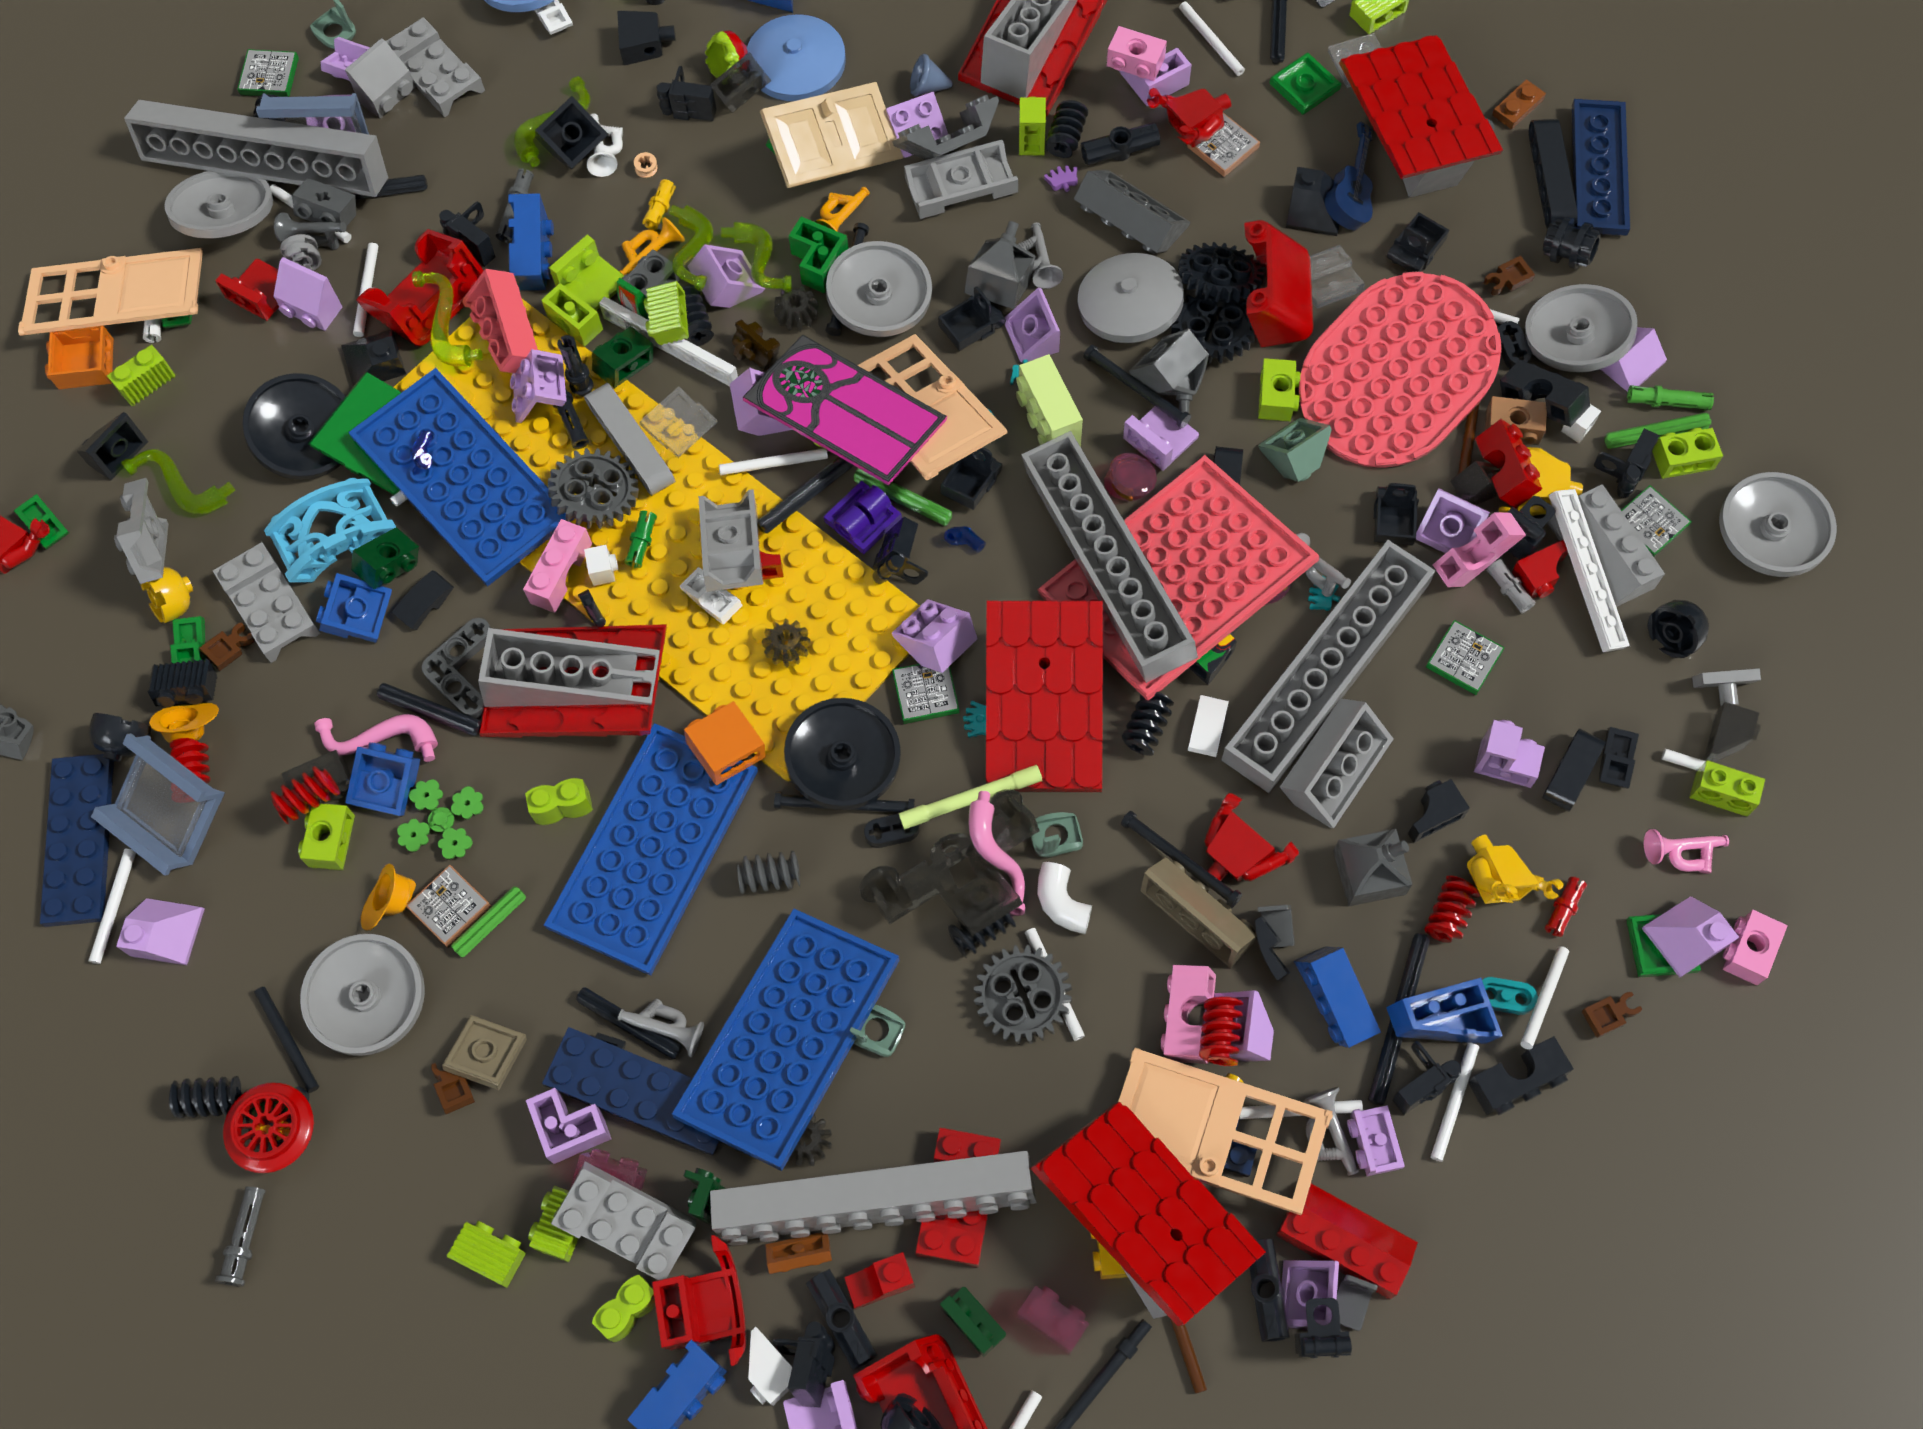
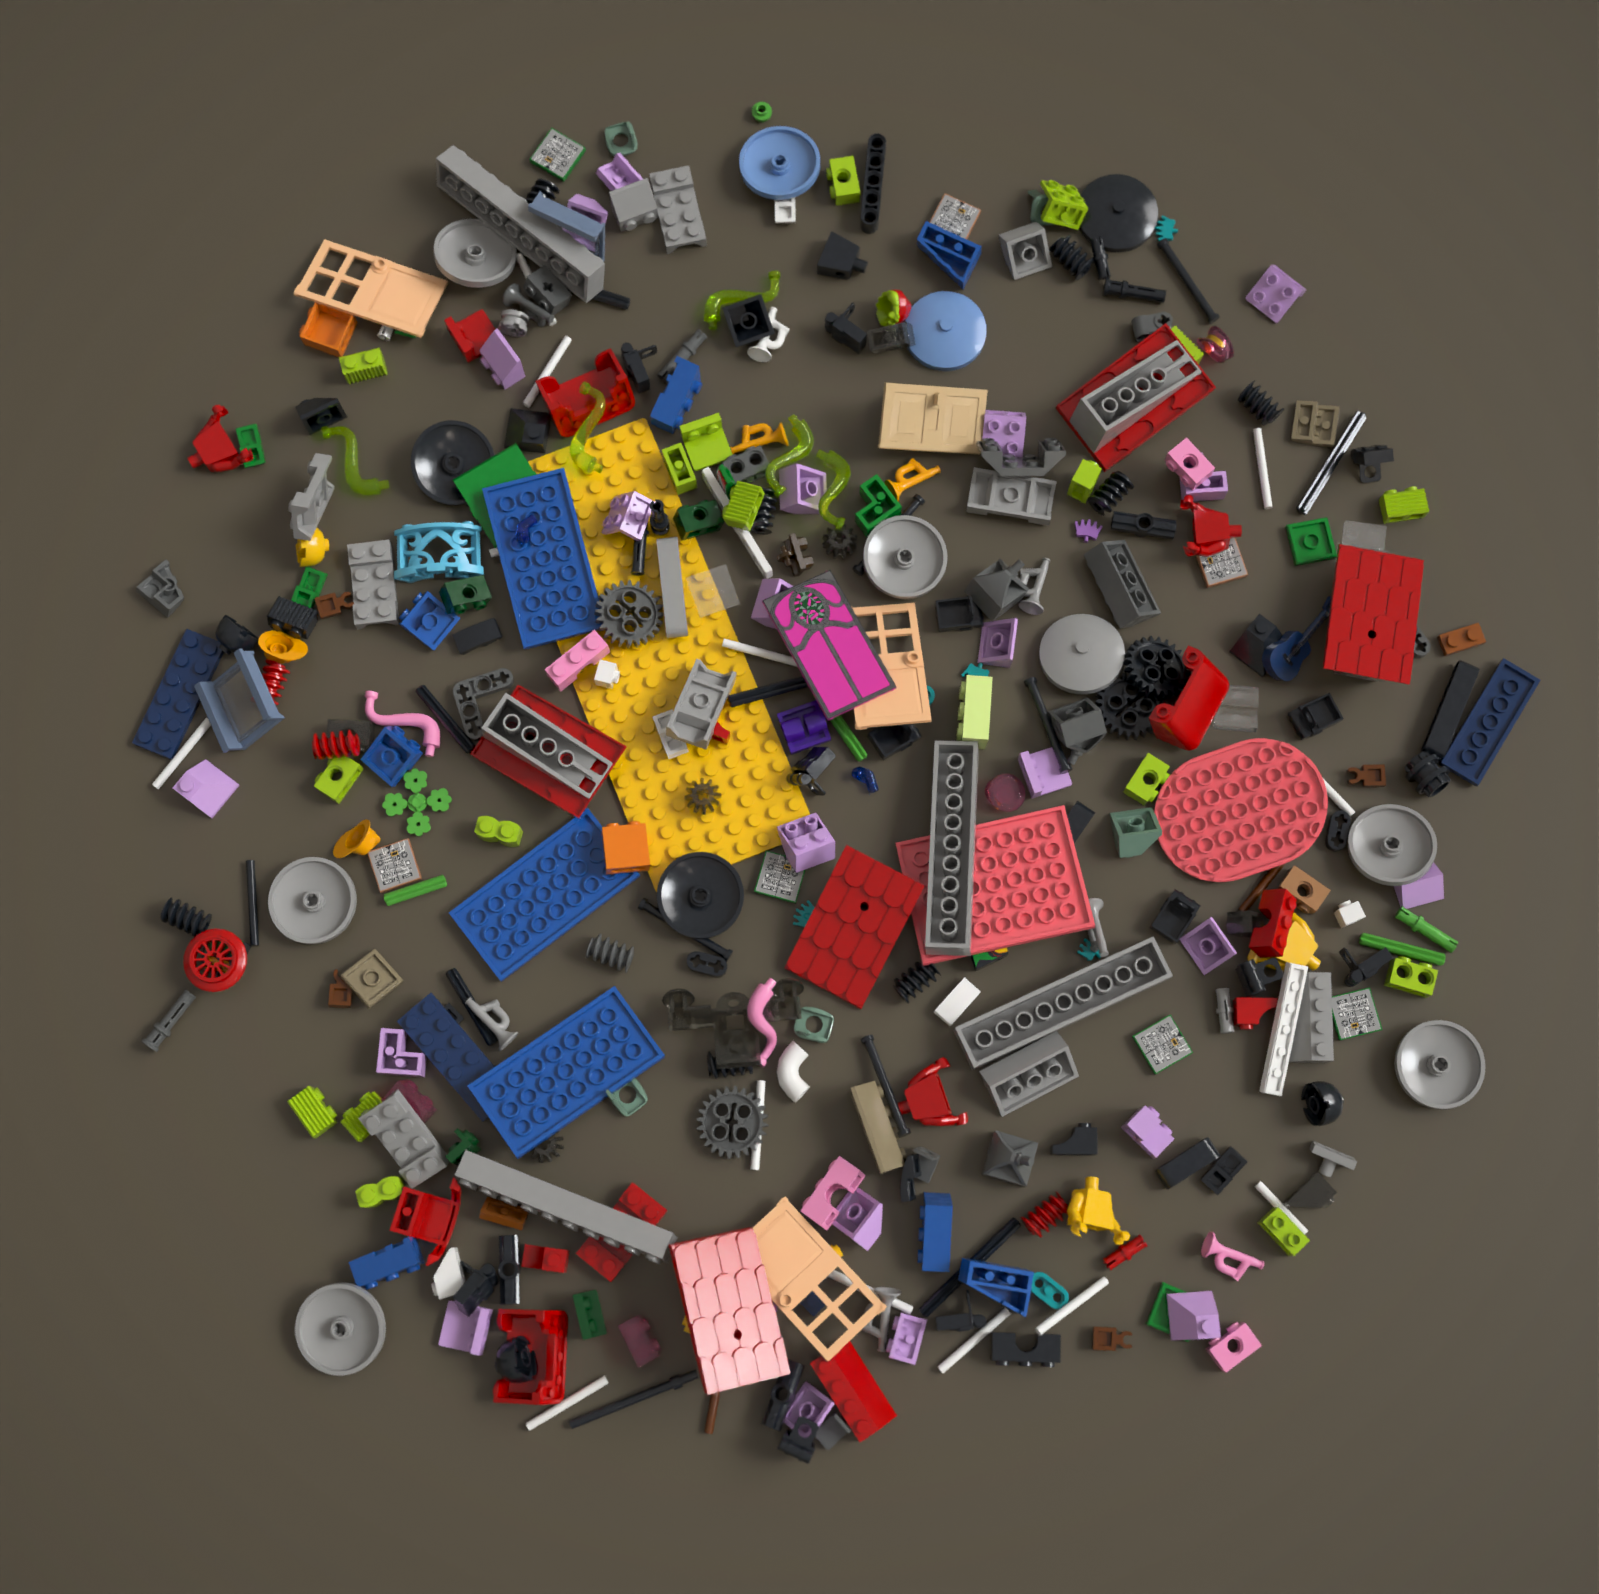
camera: 25 degrees right, 10 degrees up
coral wedge [462,268,538,373] -> none
black bar [578,589,606,627] -> none
green pin [624,510,657,568] -> none
light nougat bush [634,152,658,178] -> none
yellow pin [642,179,676,230] -> none
yellowish green piece [899,765,1042,830] -> none
sand blue hat [910,54,953,97] -> none
red piece [1199,997,1244,1066] -> none
bright pink arch [1433,512,1526,587] -> none
black arch [1500,360,1590,427] -> none

